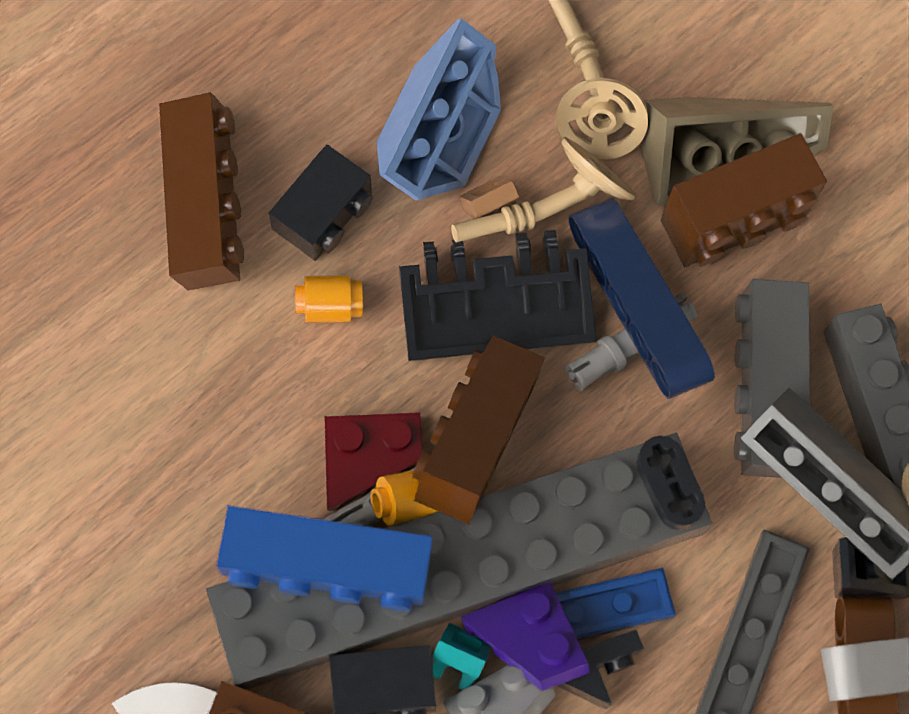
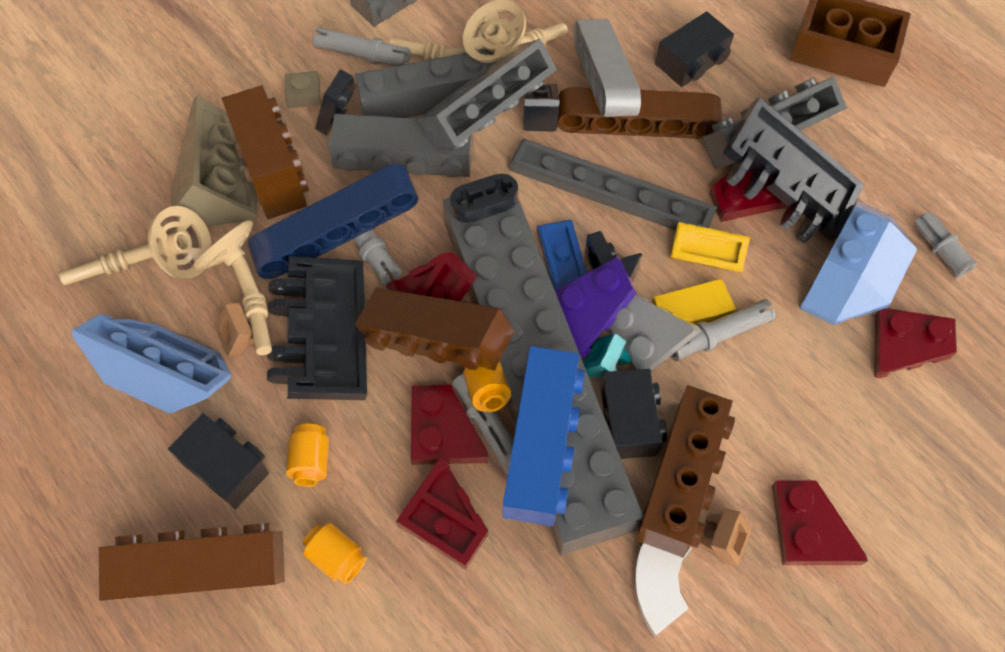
camera: 85 degrees left, 10 degrees down
none -> dark tan plate [285,71,321,108]
none -> light orange brick [303,523,367,585]
none -> black wing [315,69,356,136]
none -> dark red wing [386,252,477,302]
none -> dark red wing [396,457,489,569]

